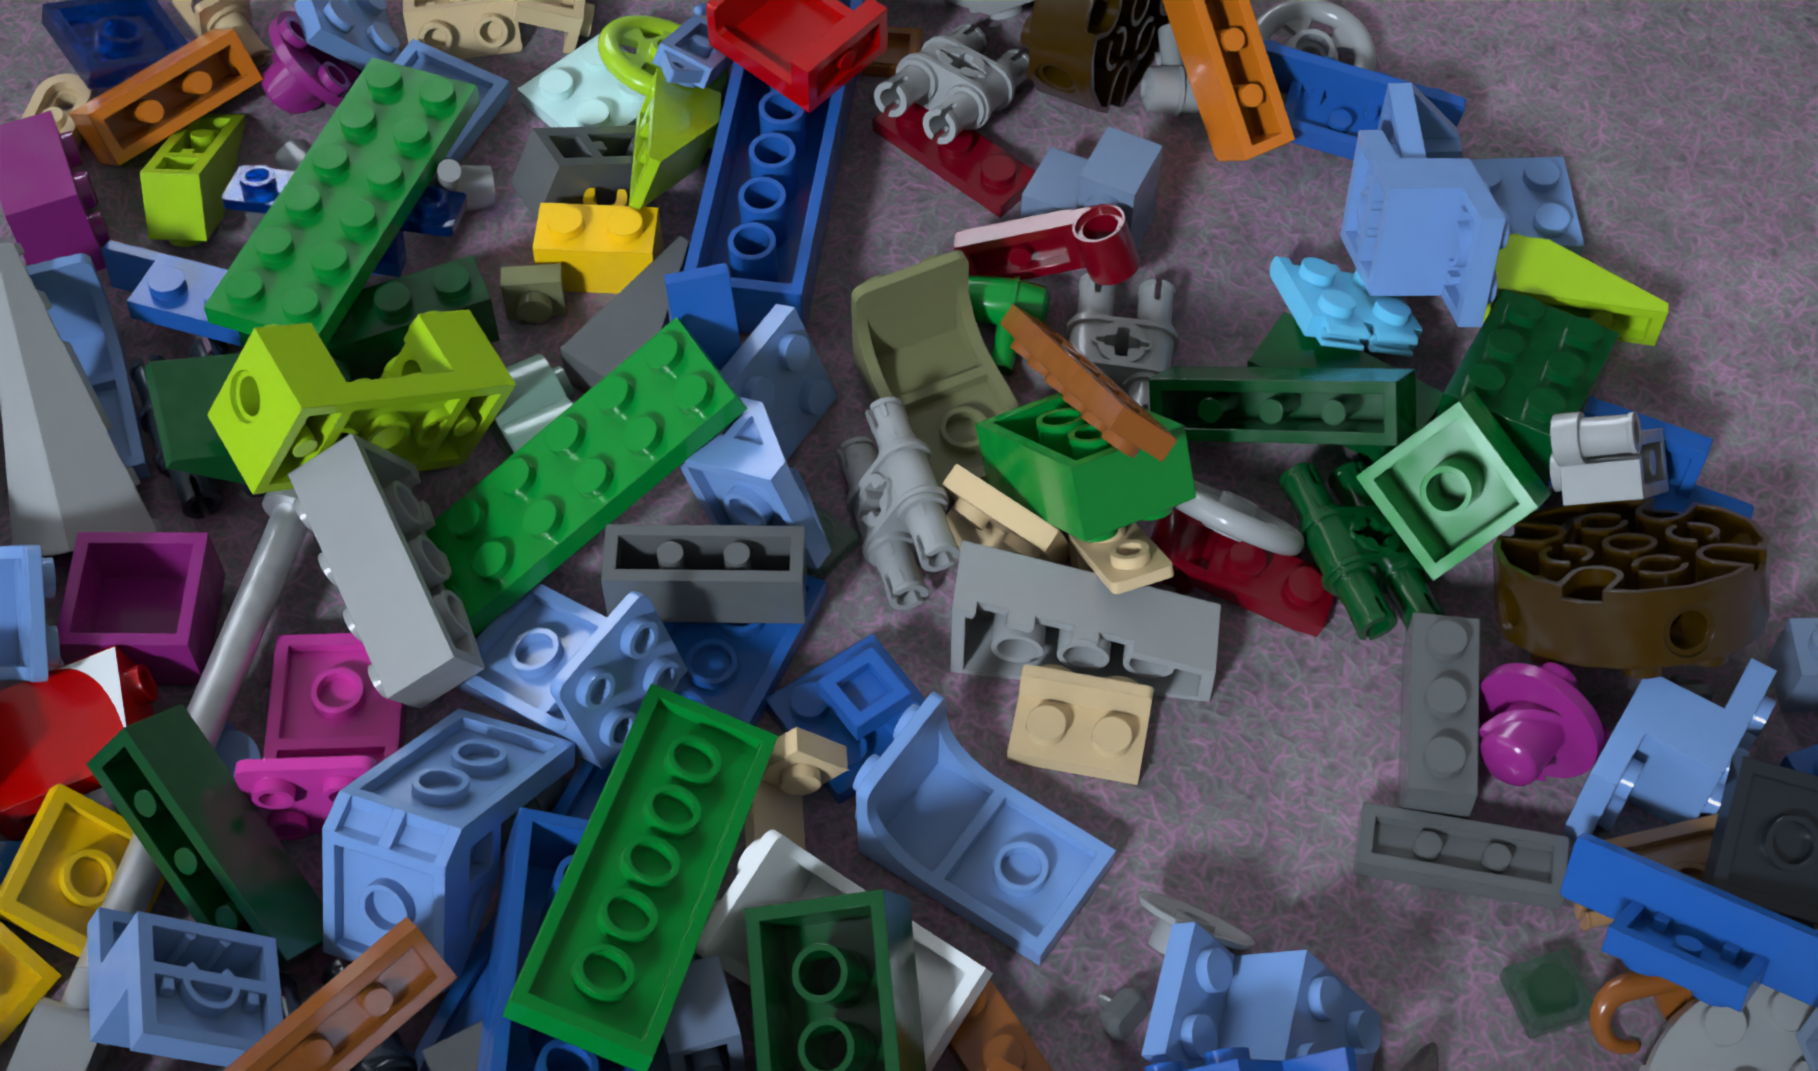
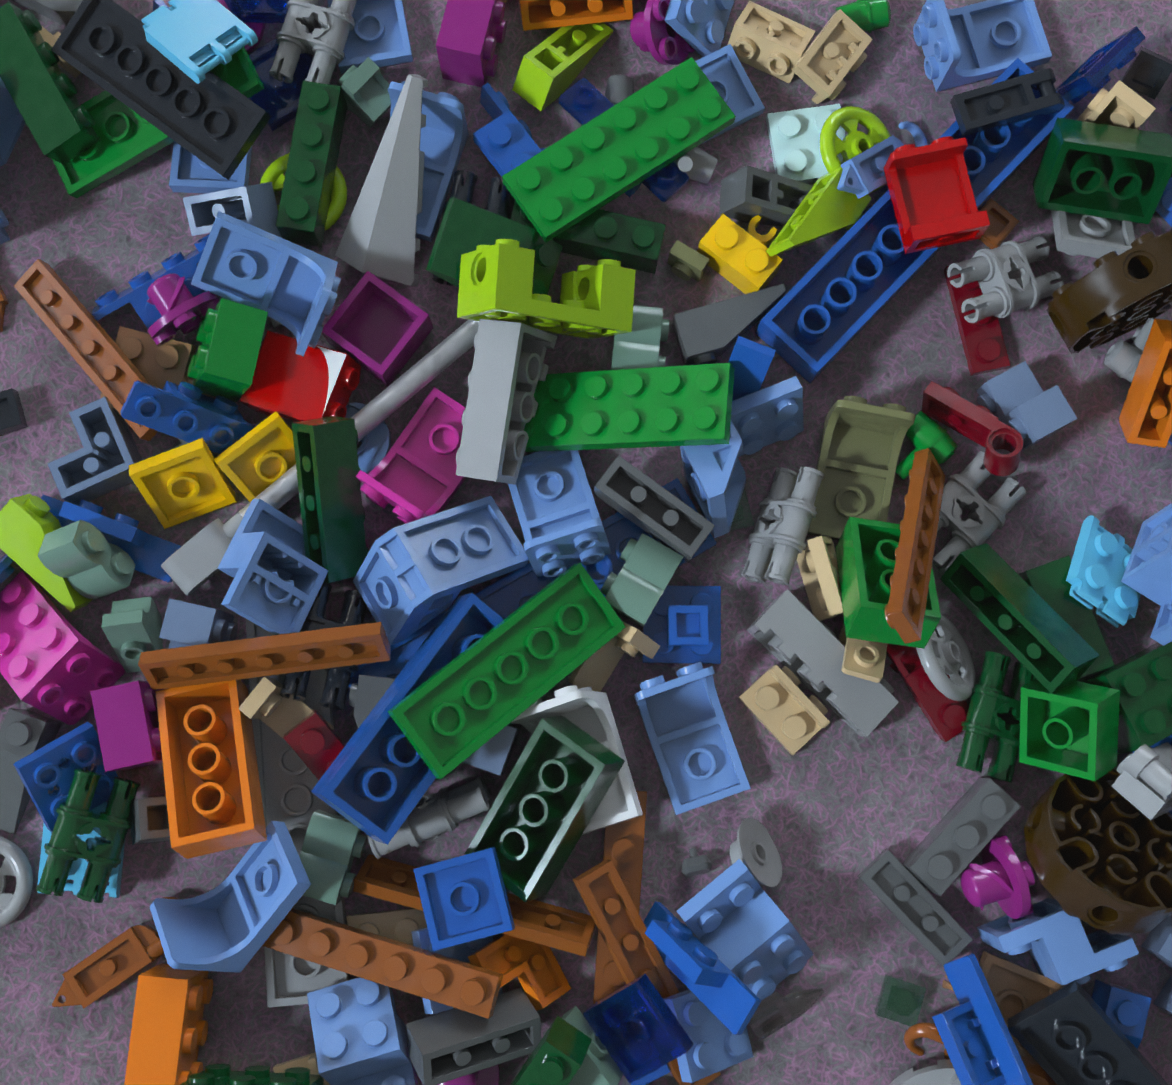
camera: 35 degrees right, 25 degrees up
none -> sand green brick [600,533,684,627]

